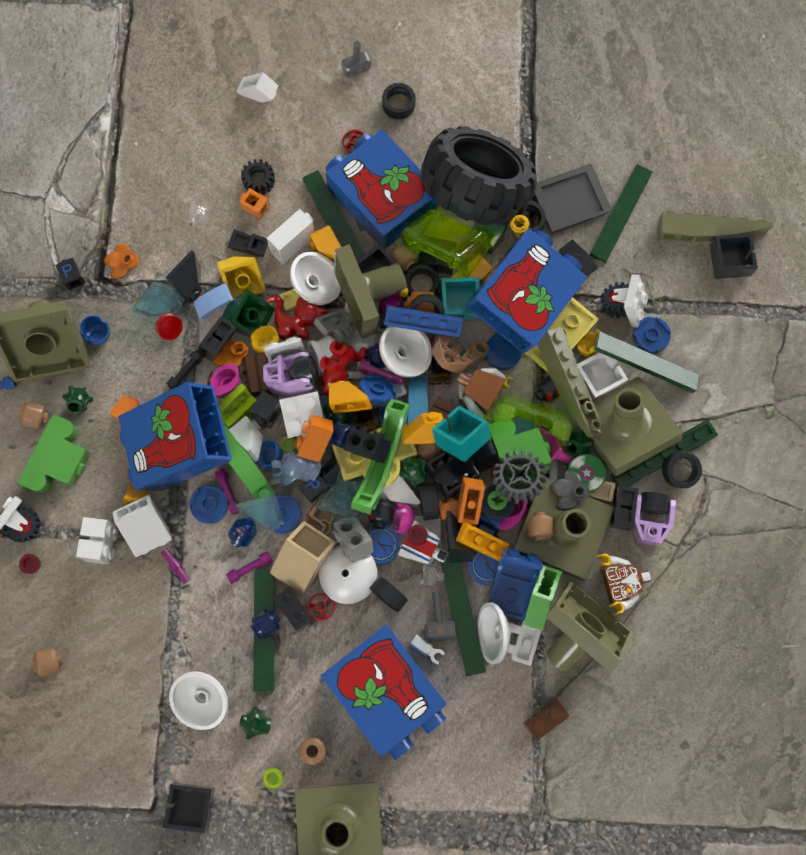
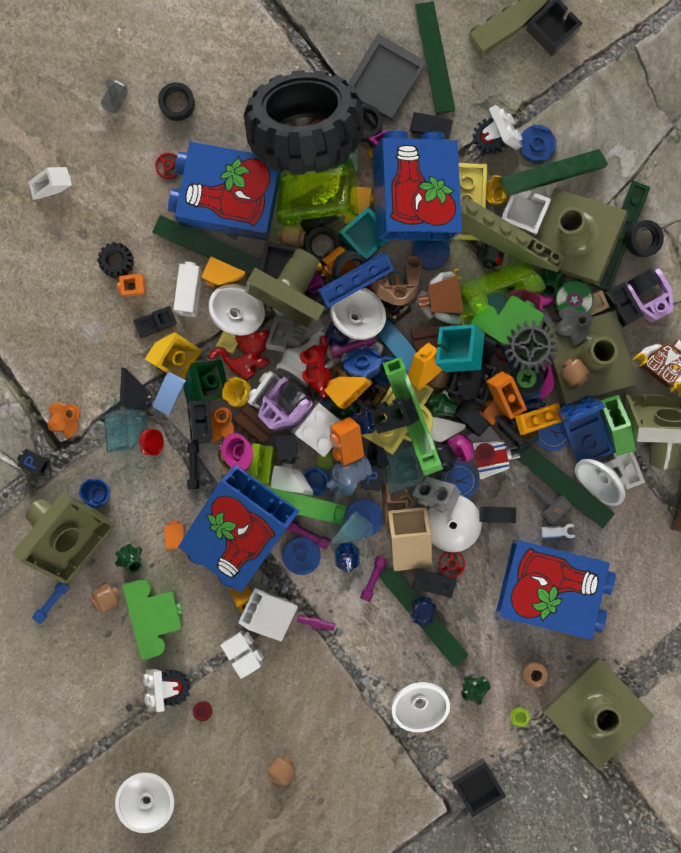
camera: 35 degrees left, 10 degrees up
yellow cone [510,215,529,237] -> none

